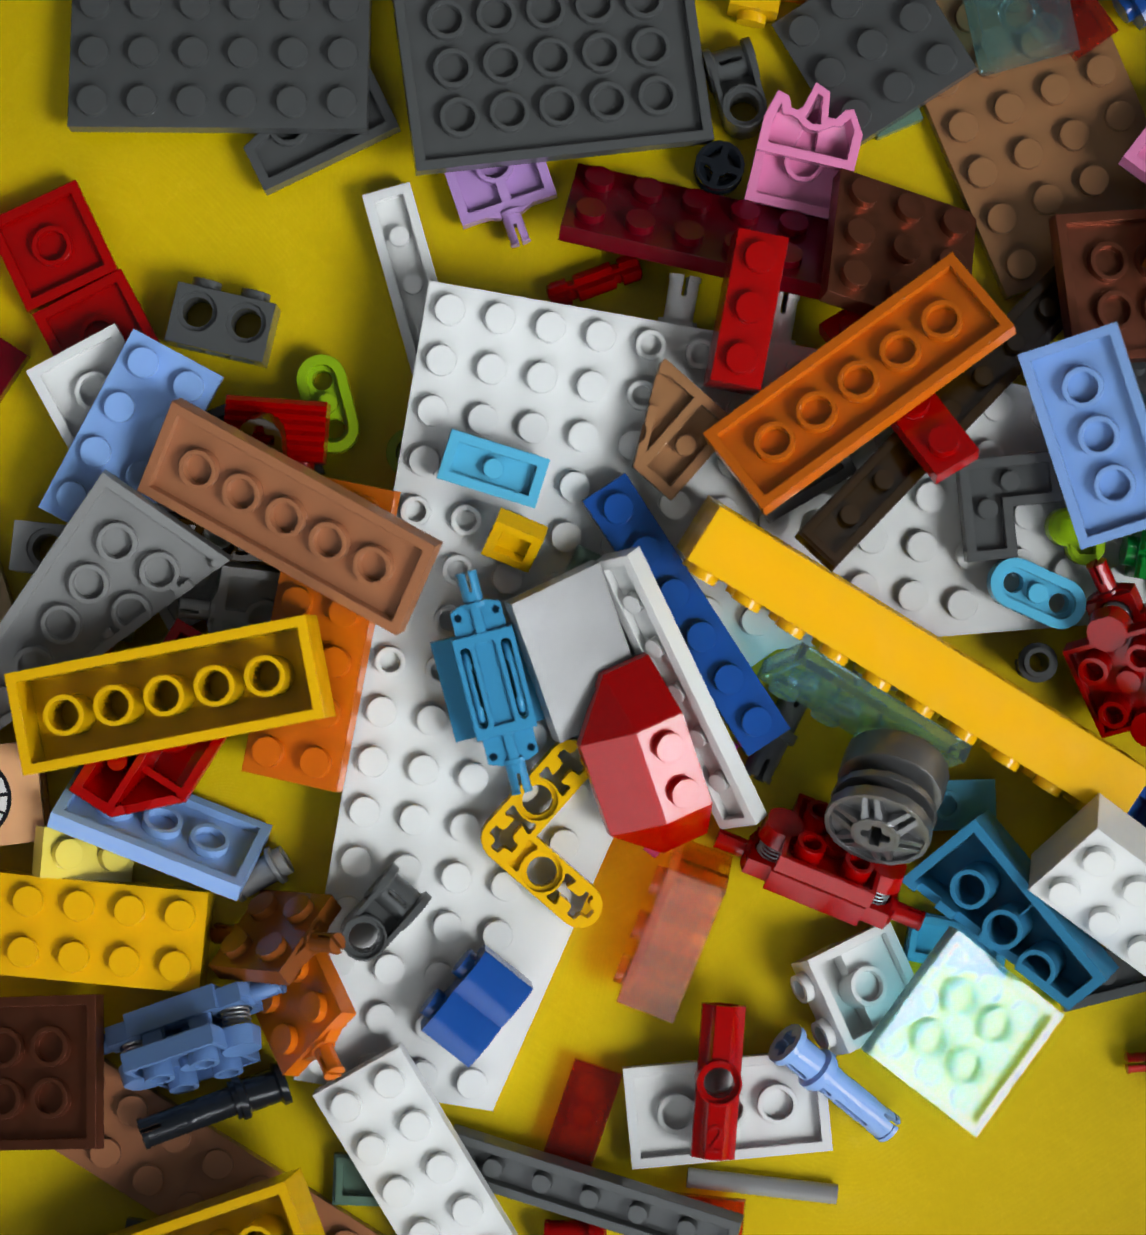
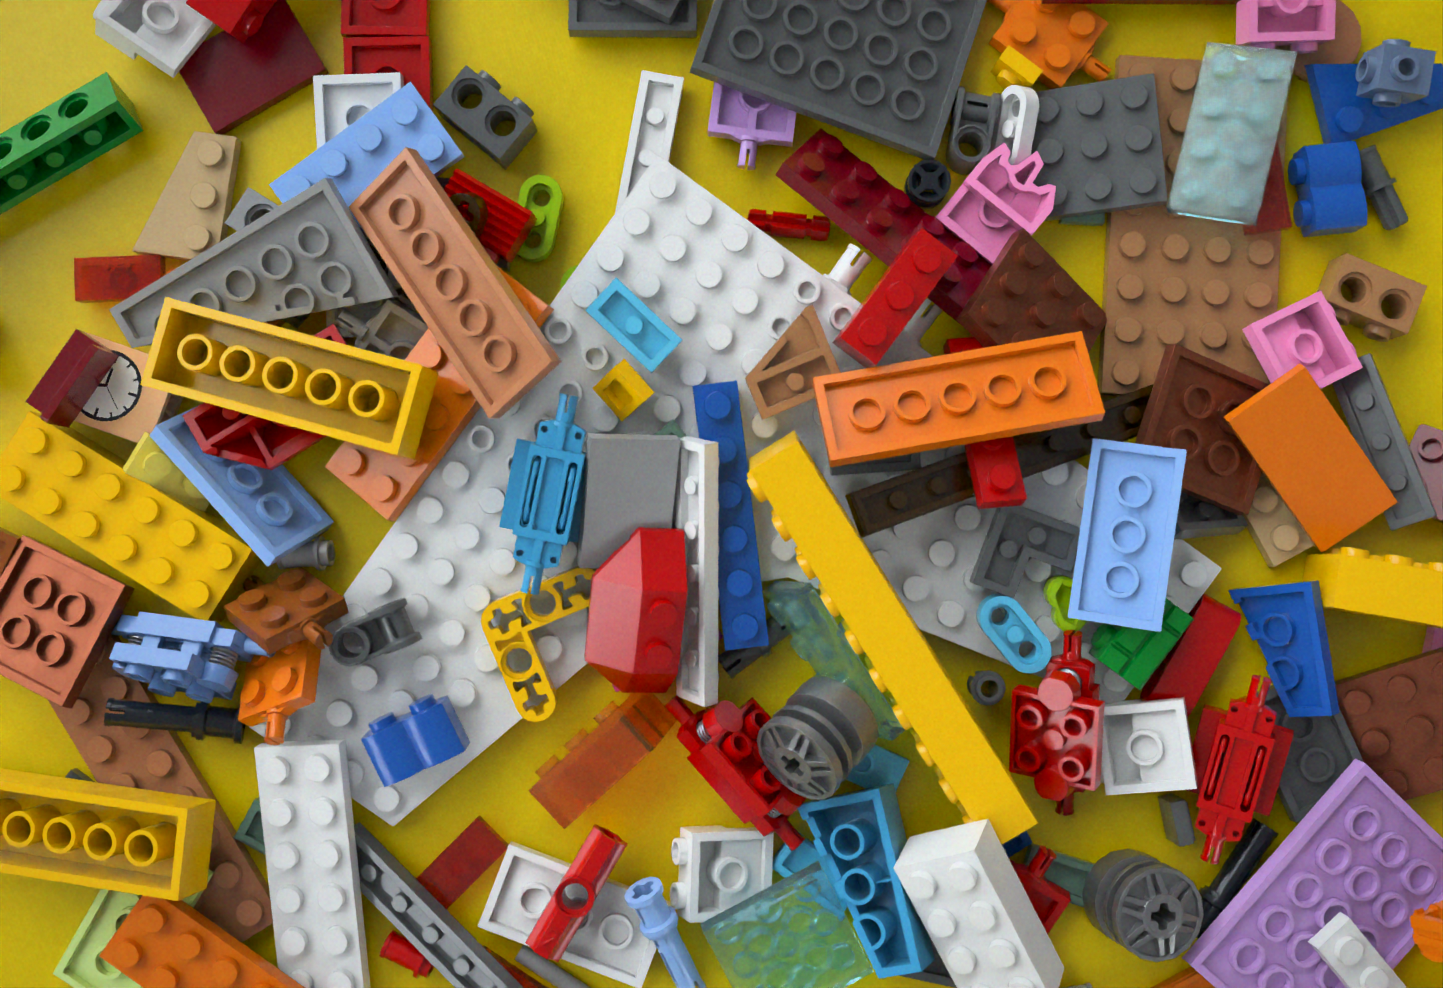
camera: 20 degrees right, 0 degrees up
none -> white plate [989,85,1039,165]

